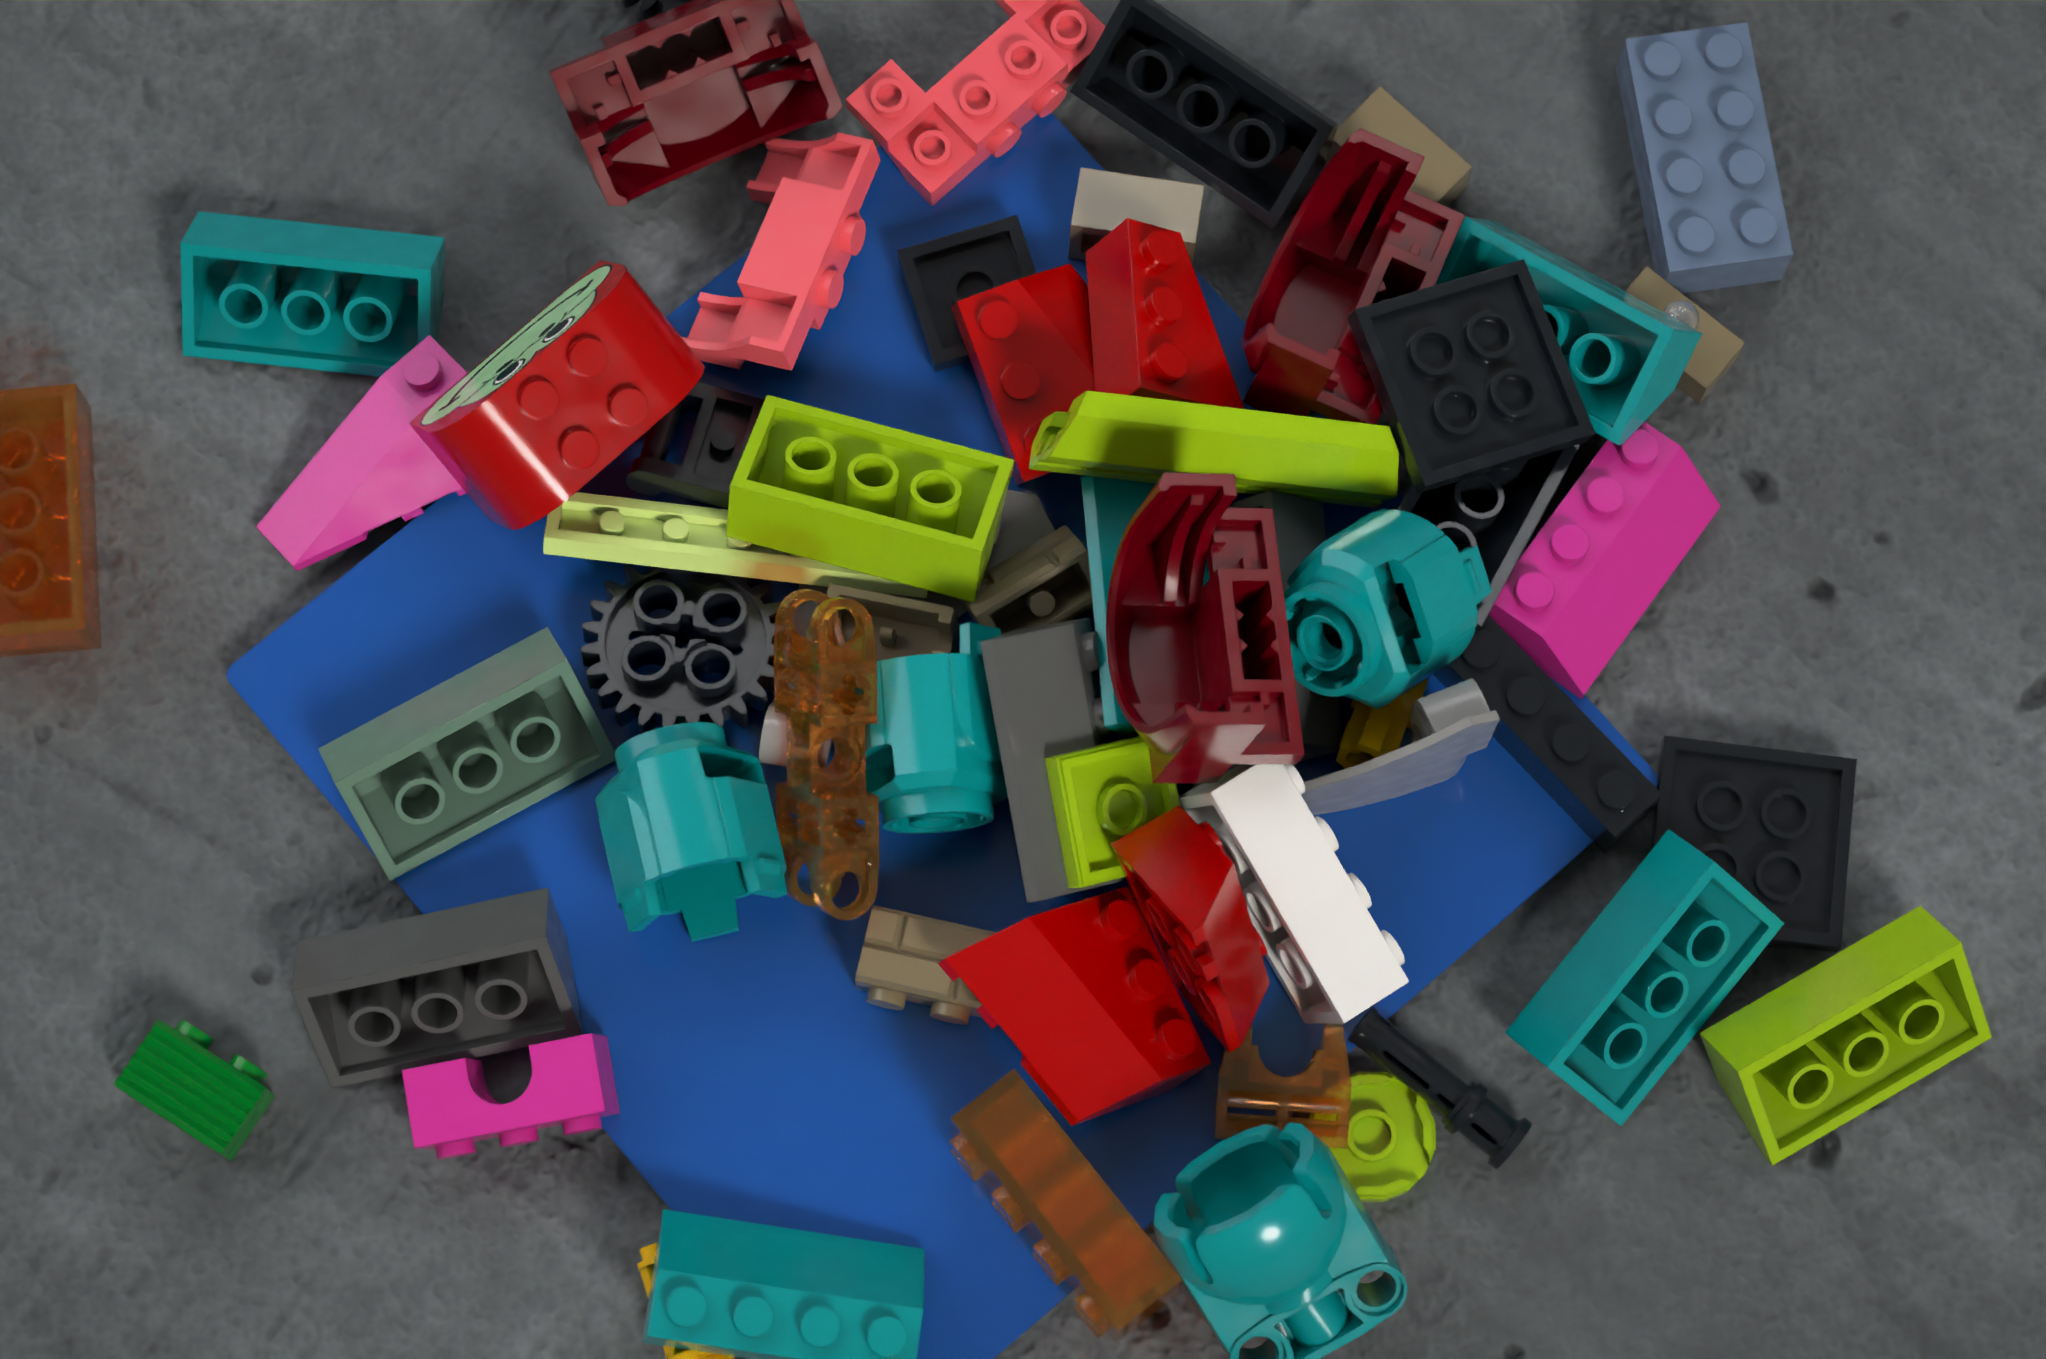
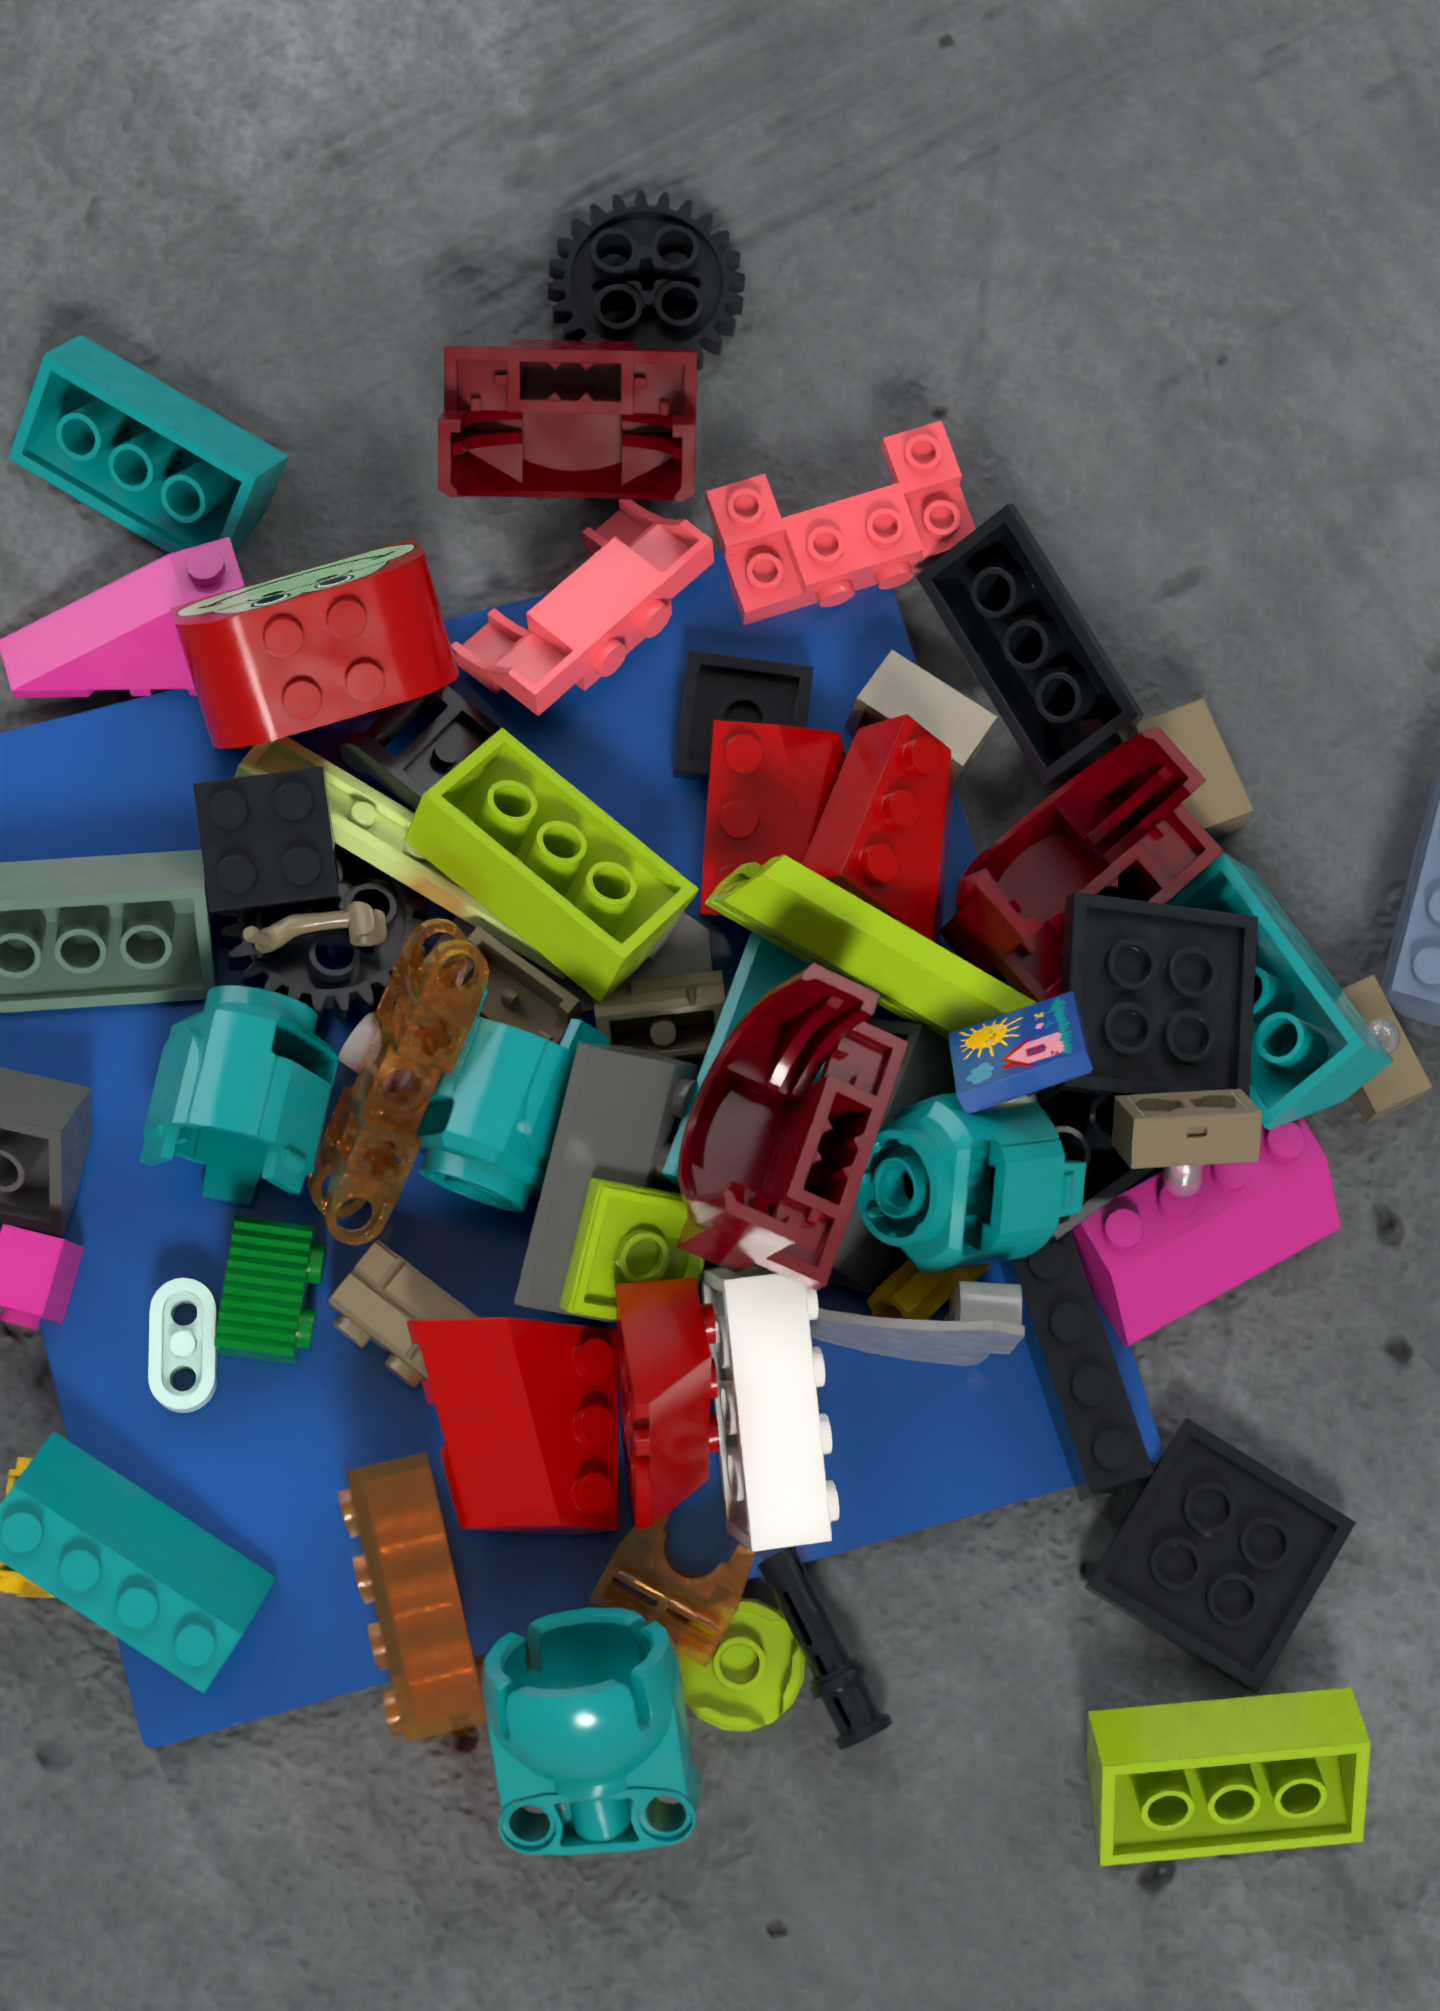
camera: 15 degrees right, 0 degrees up
teal slope [1505,829,1785,1126] -> none
none -> light aqua plate [148,1278,218,1413]
none -> black plate [193,766,341,915]
none -> green brick [214,1216,327,1364]
none -> dark tan piece [243,901,387,954]
none -> blue tile [948,991,1093,1113]
none -> dark tan piece [1112,1089,1262,1198]

